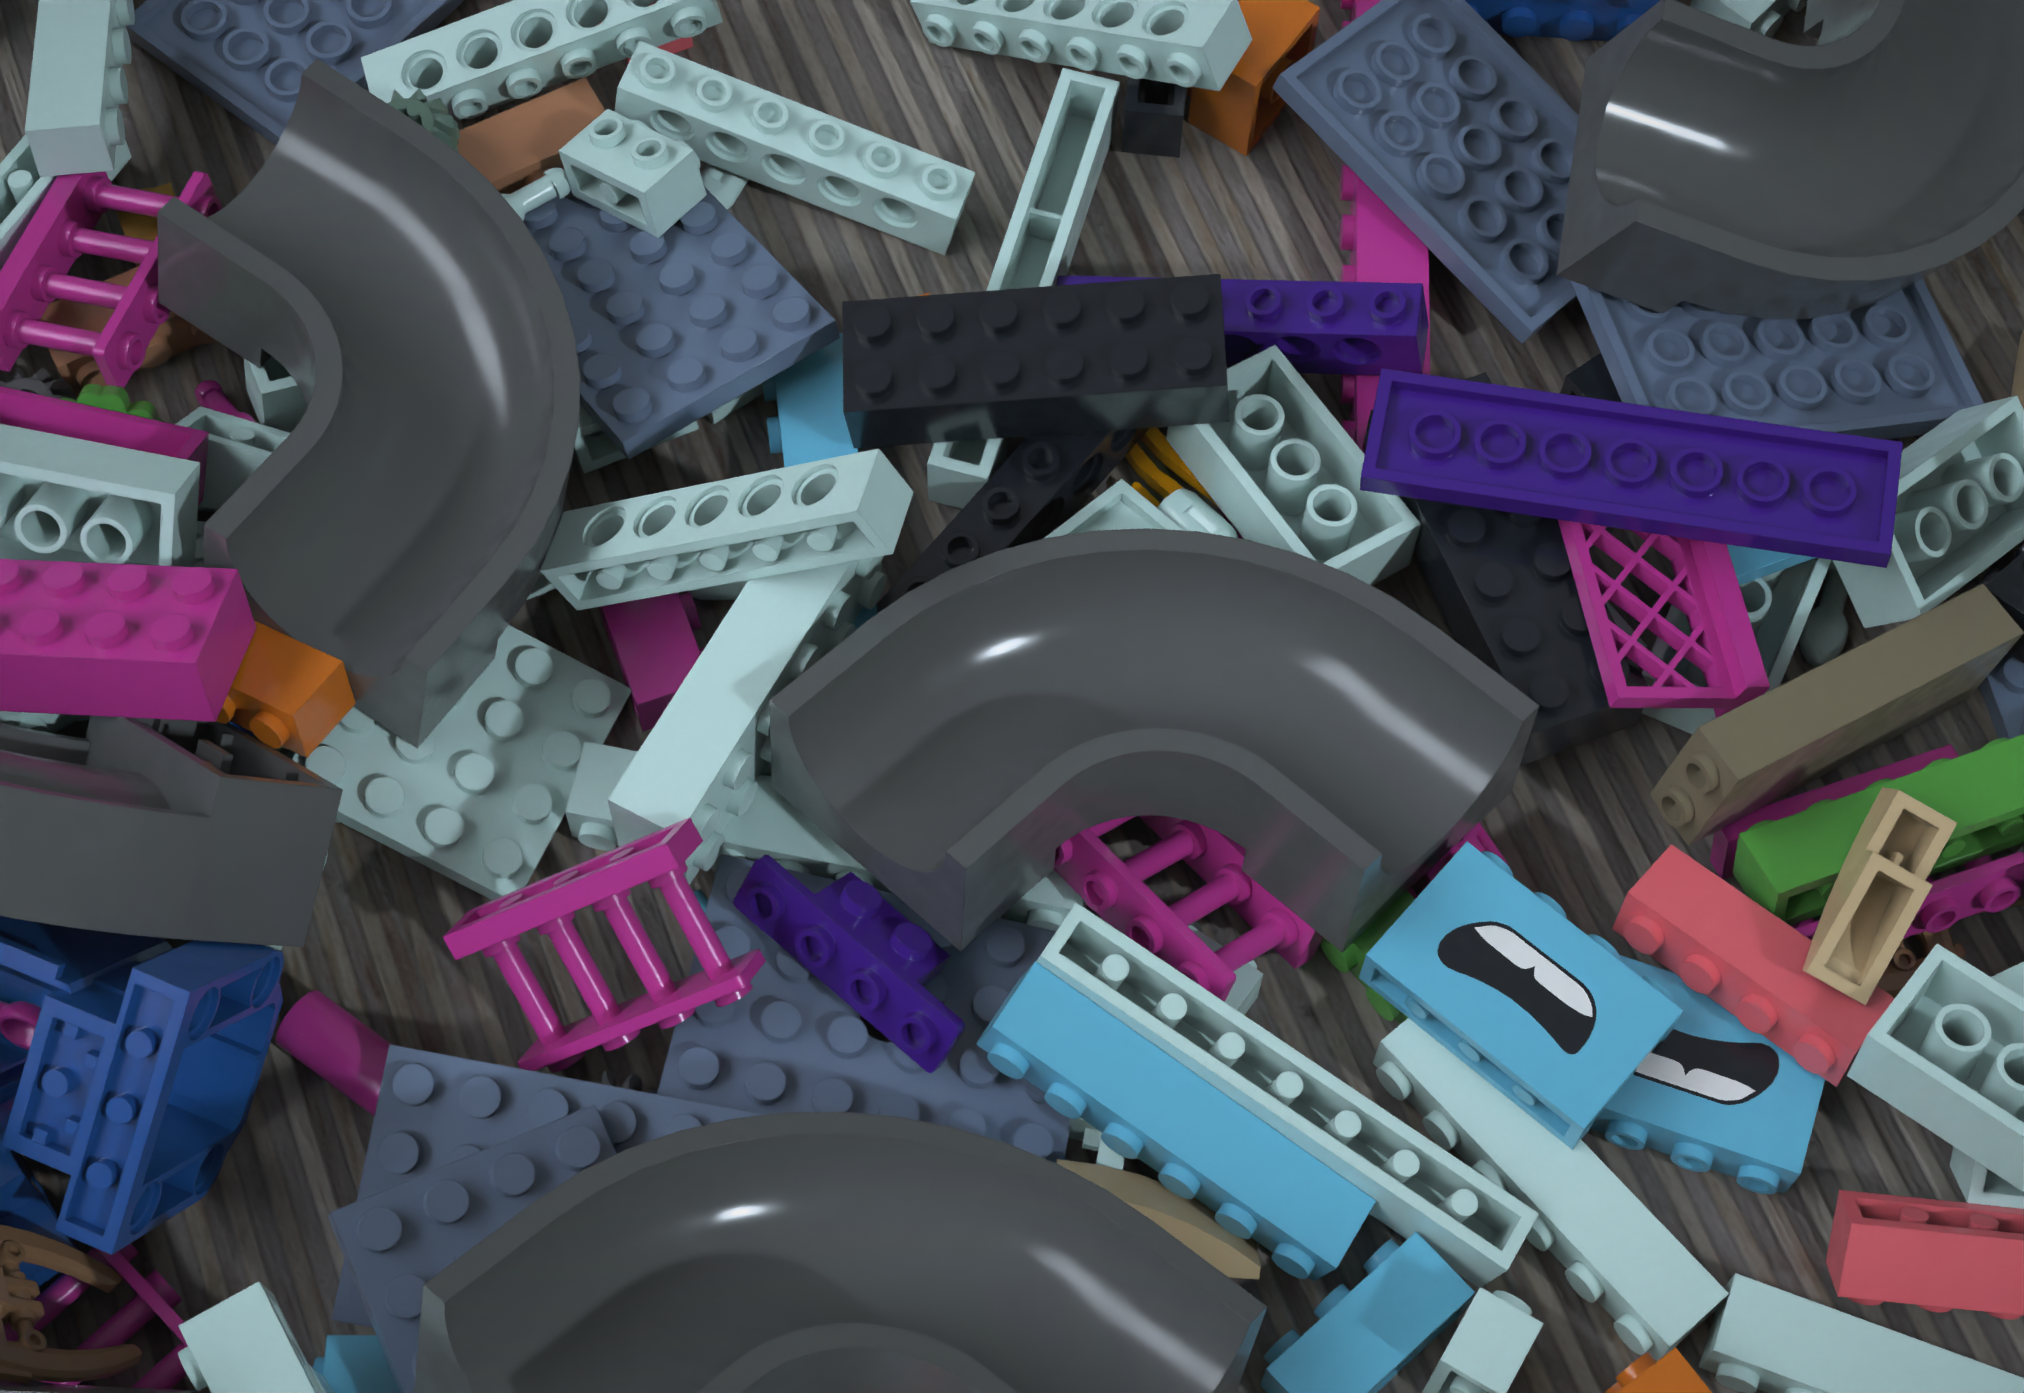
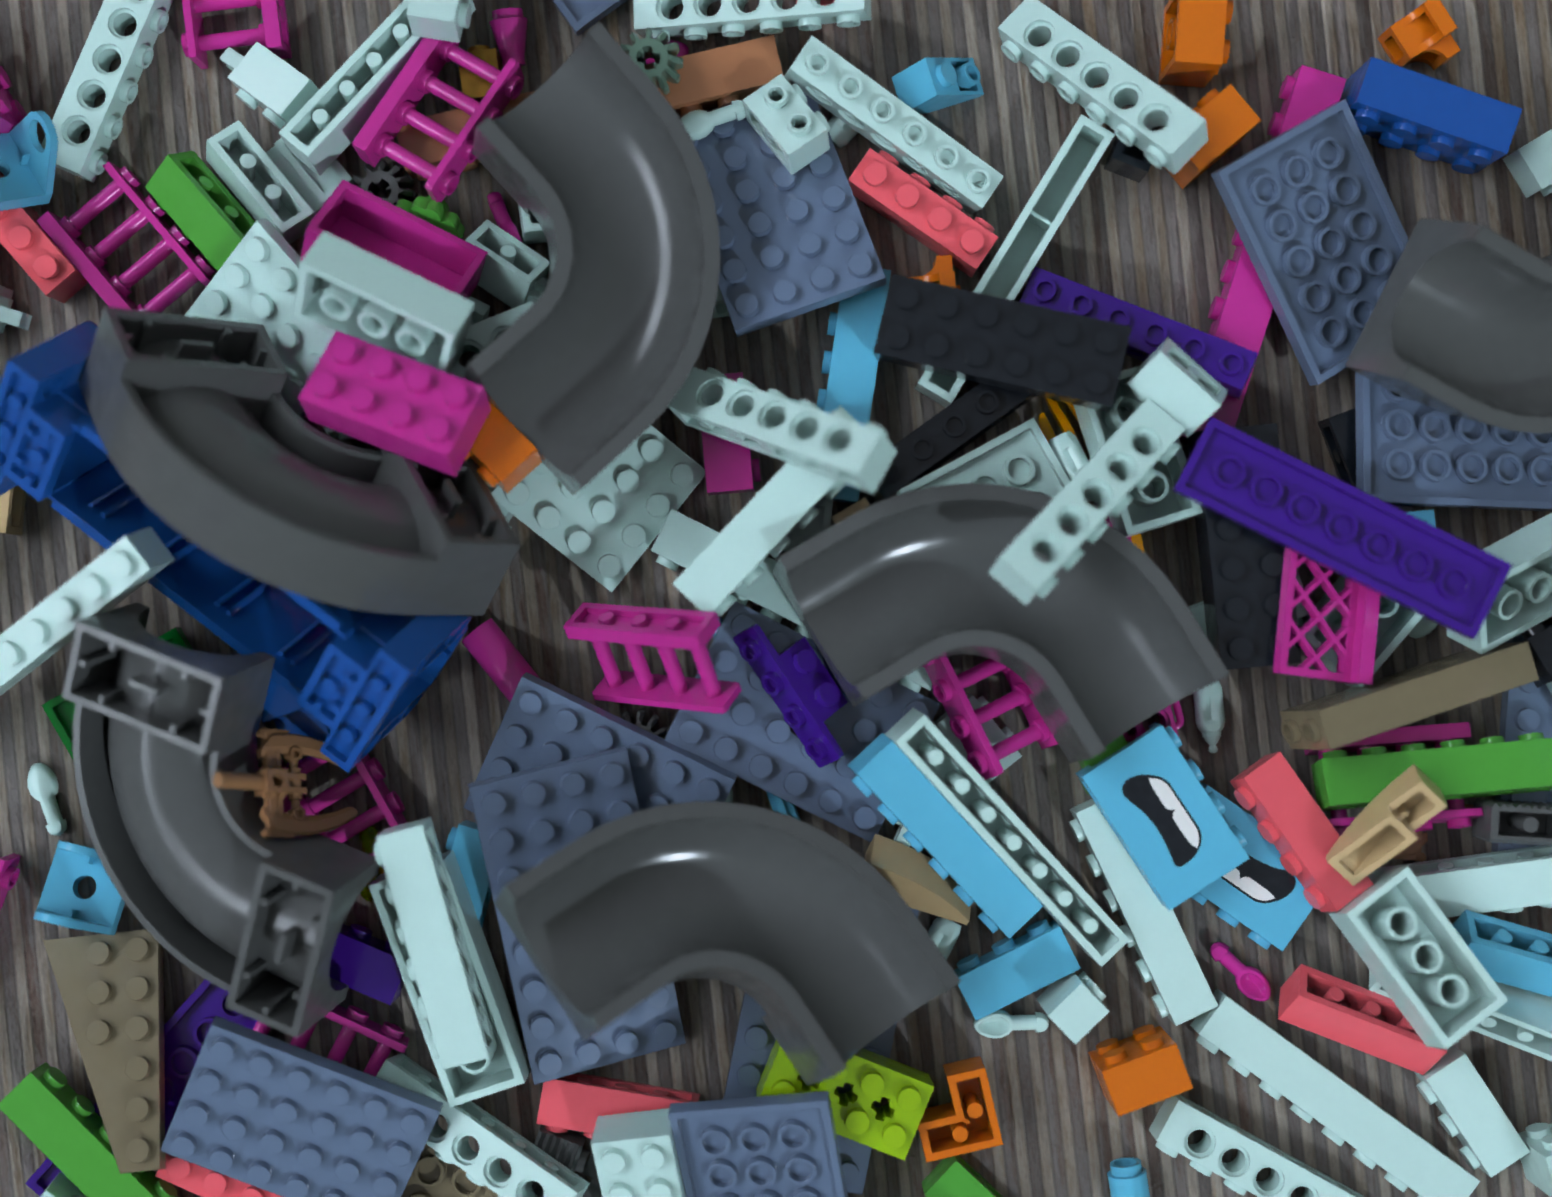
camera: 15 degrees right, 25 degrees up
none -> dark pink cone [489,7,528,68]
none -> coral brick [848,148,999,278]
none -> medium azure slope [891,57,984,114]
none -> light aqua brick [988,398,1185,606]
none -> light aqua brick [1128,338,1228,438]
none -> light aqua piece [1193,681,1225,753]
none -> dark pink piece [1209,941,1271,1002]

